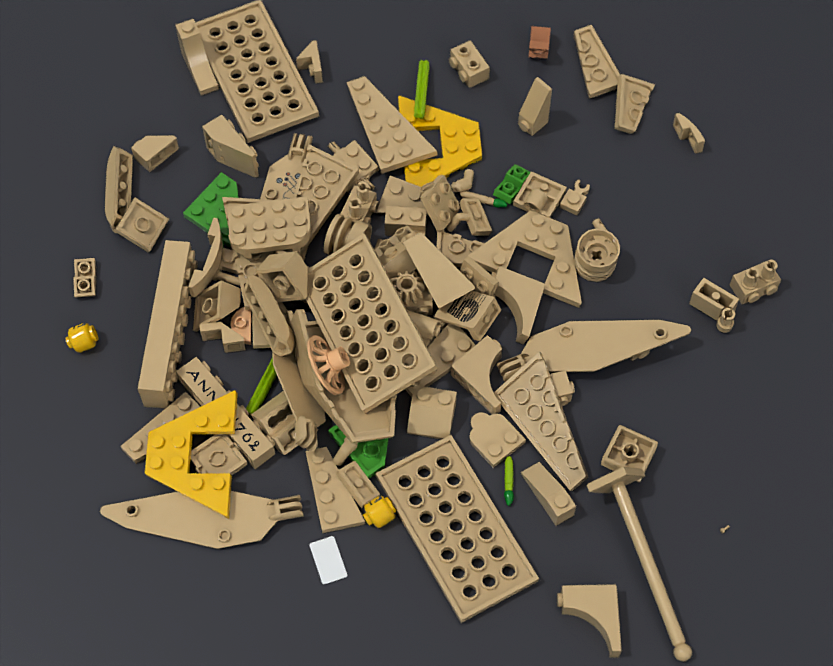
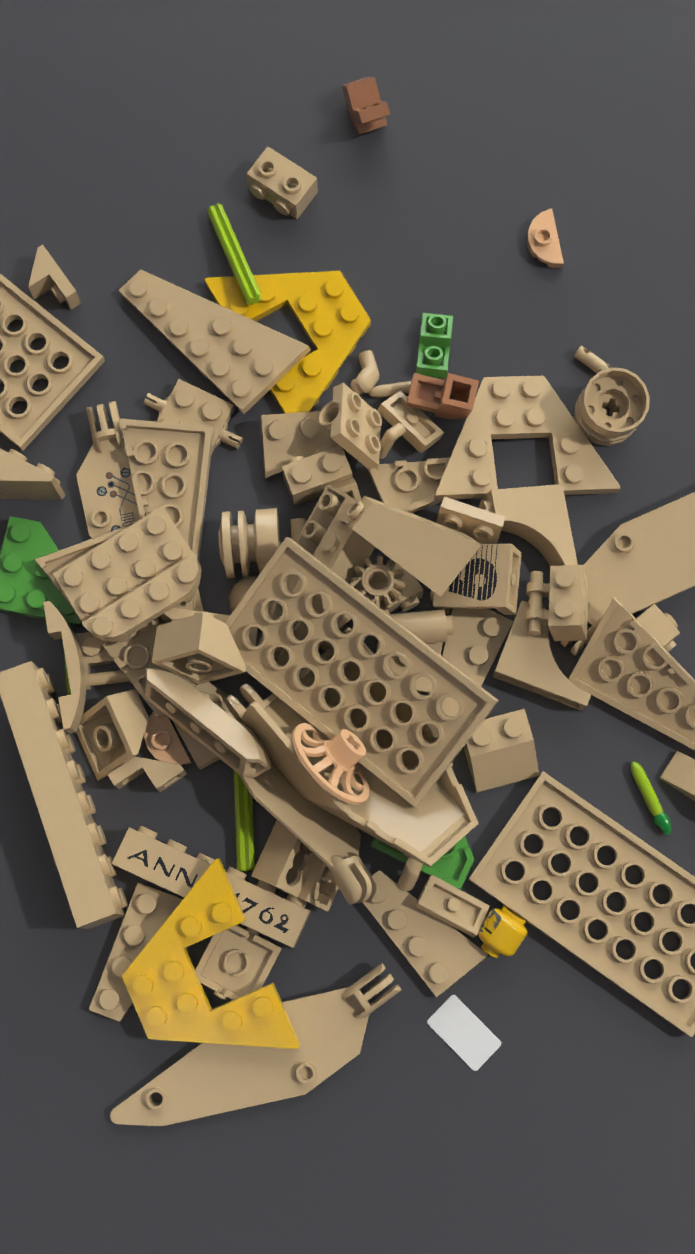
camera: 25 degrees left, 15 degrees up
tan brick [340,181,379,226] -> none
tan plate [470,412,526,468] -> none
tan plate [513,171,567,218] -> none
tan slope [518,77,552,136] -> none
tan plate [560,180,590,215] -> none
tan wing [574,25,620,99] -> none
tan wing [615,74,655,134] -> none
tan slope [673,113,705,154] -> none
none -> nougat brick [406,373,479,419]
none -> tan brick [525,565,588,641]
none -> light nougat plate [527,208,564,268]

